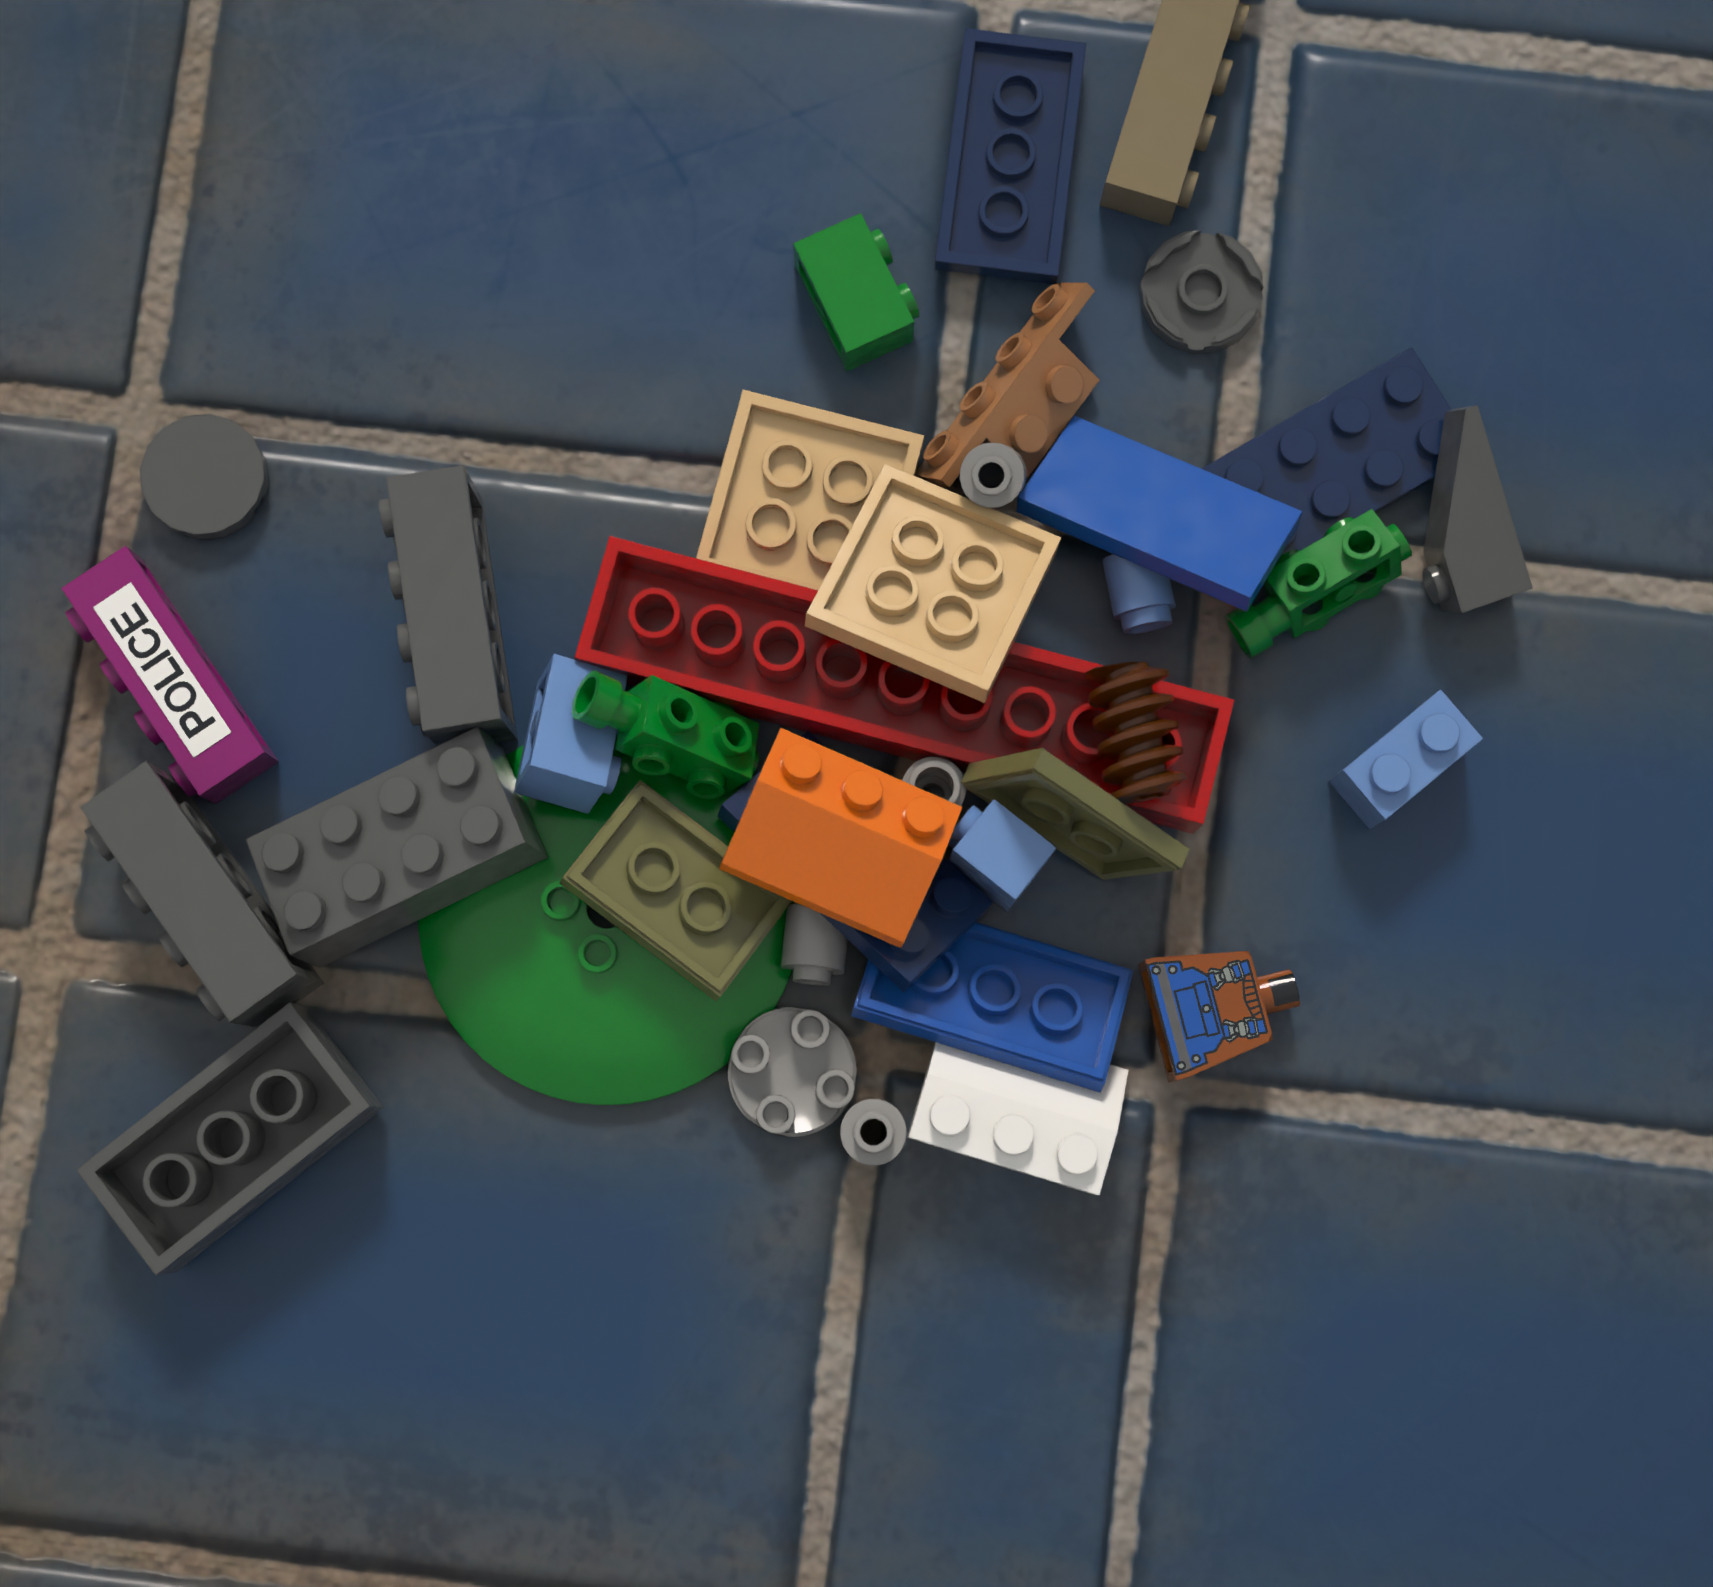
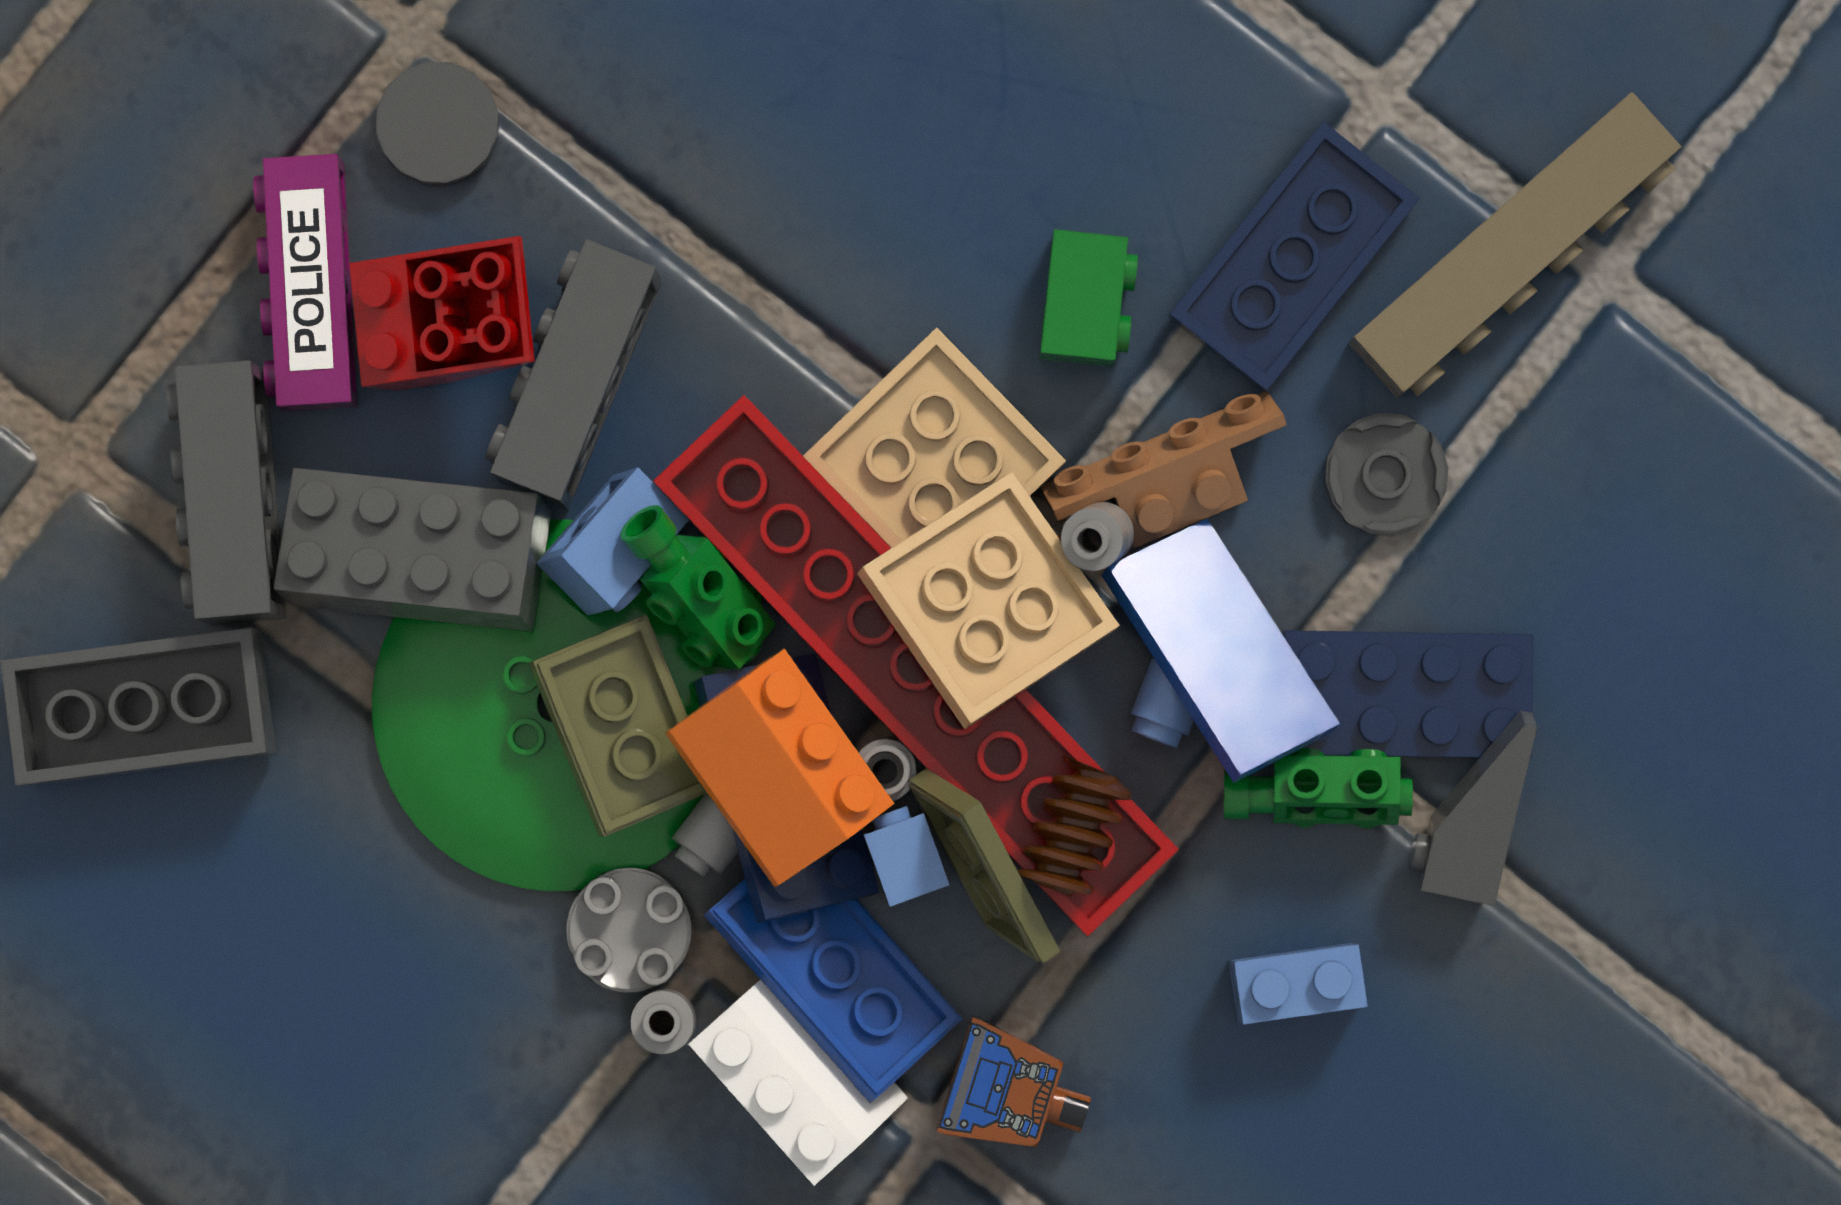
camera: 25 degrees right, 5 degrees up
none -> red slope [349,236,535,391]

